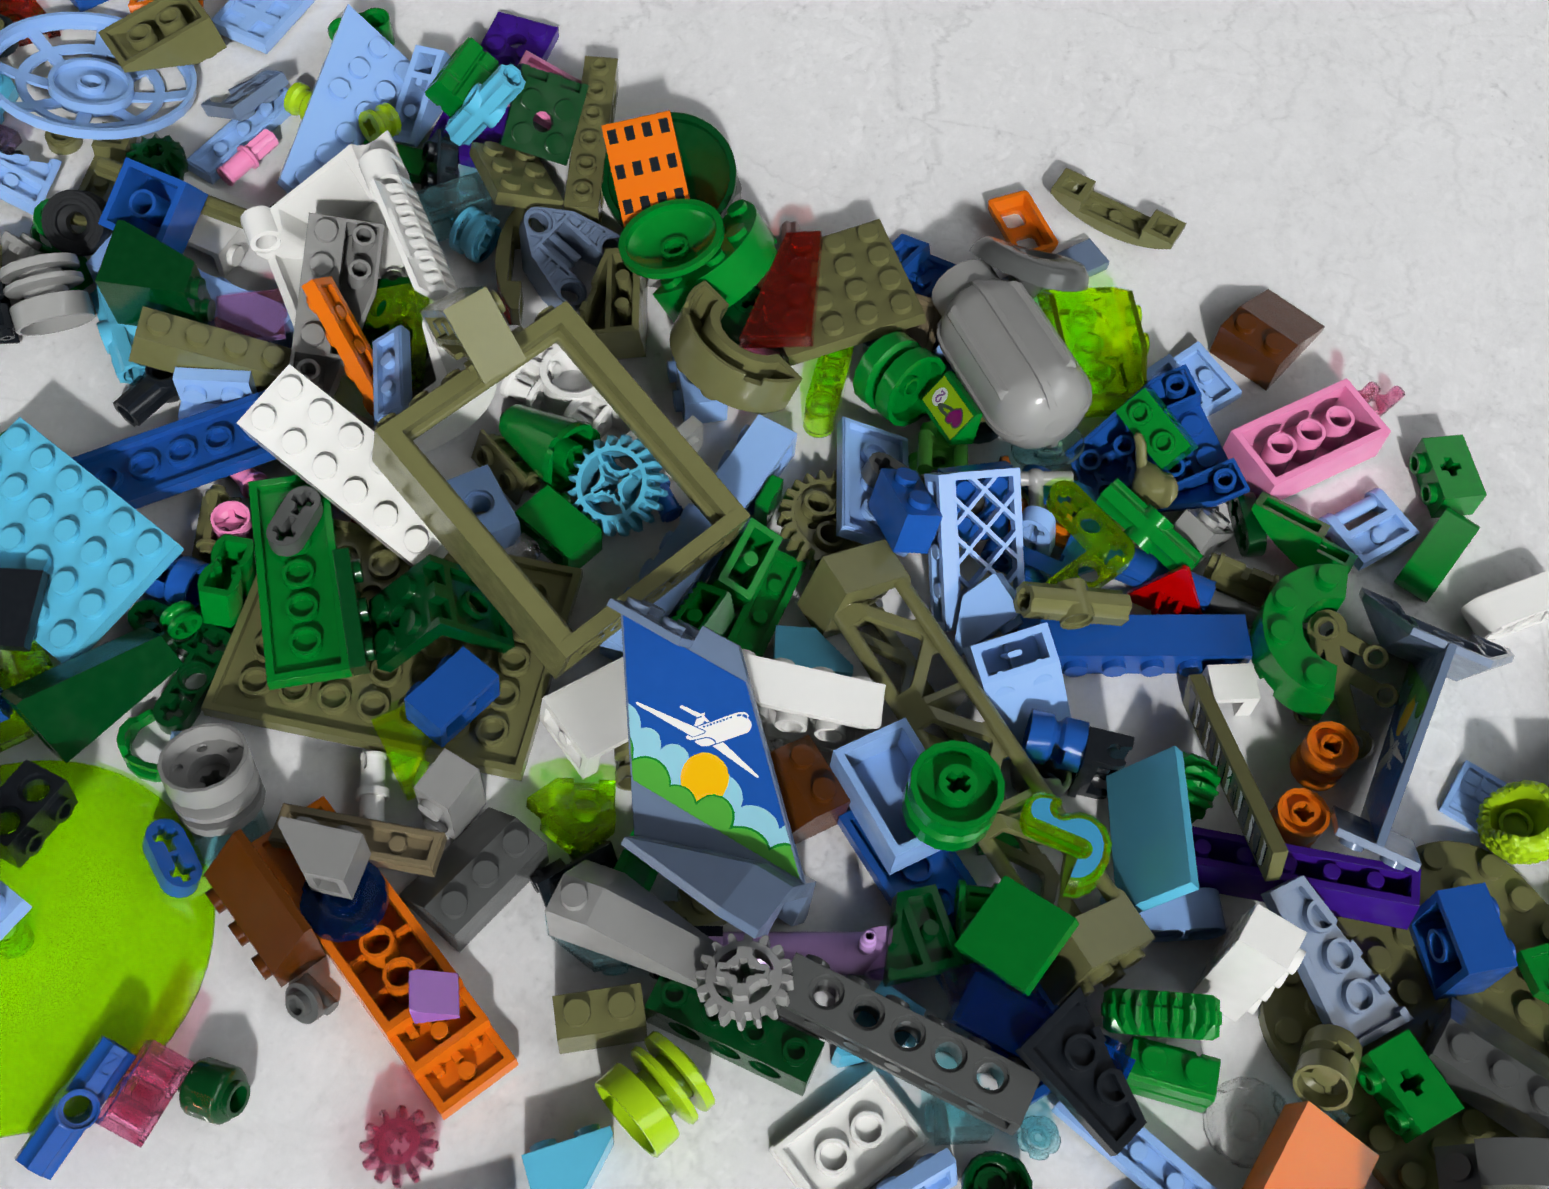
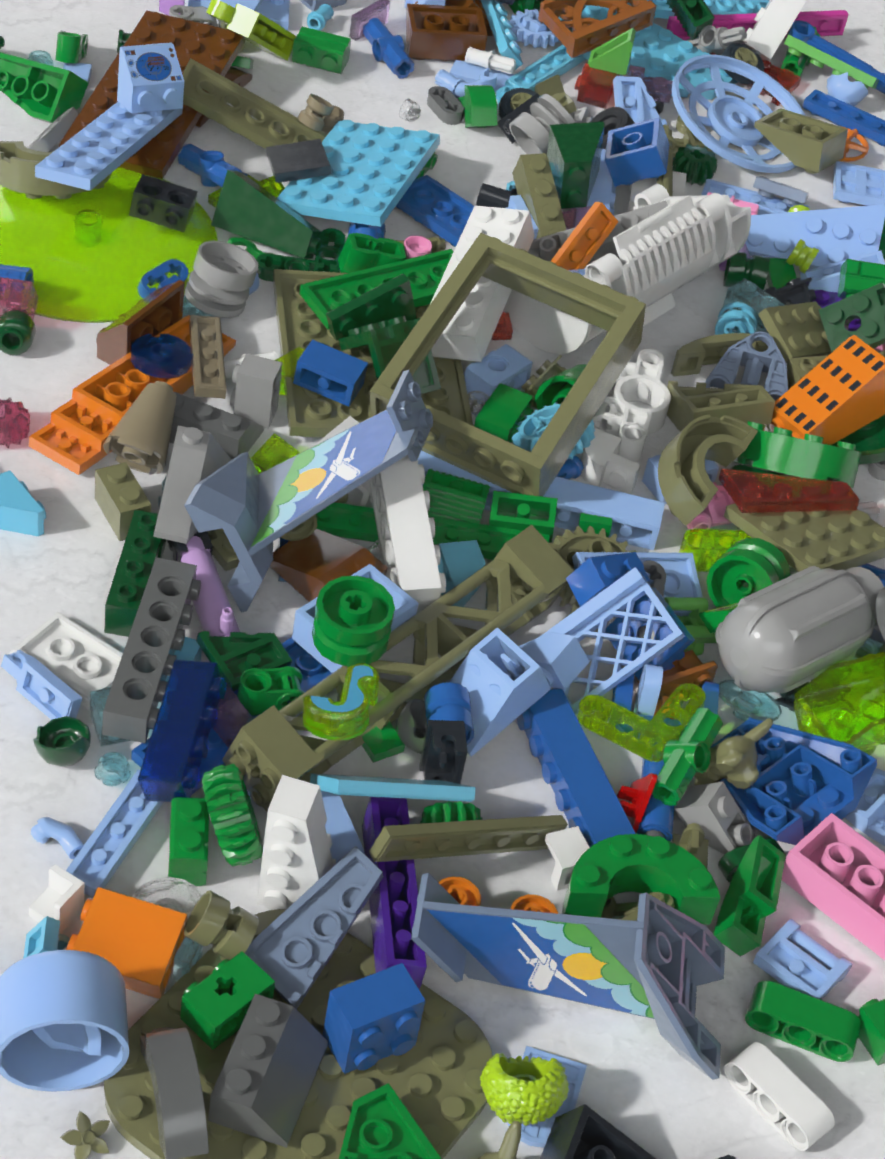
camera: 70 degrees right, 15 degrees down
green bush [160,600,203,640] -> none
dark grey beam [266,486,324,557] -> none
light grey slope [277,816,371,900] -> none
dark grey plate [285,973,339,1024] -> none
medium lavender slope [409,969,460,1024] -> none
wedge [420,286,527,384] -> none
medium azure piece [445,64,526,146] -> none
lime wheel [595,1031,715,1158] -> none
green dish [618,199,725,280] -> none
light grey gear [695,933,794,1031] -> none
green tile [954,875,1079,996] -> none
olive piece [1013,578,1133,630] -> none
black wing [1014,987,1147,1157] -> none
light grey piece [1020,468,1074,508] -> none
green brick [1115,387,1198,470] -> none
none -> dark tan cone [103,381,177,474]

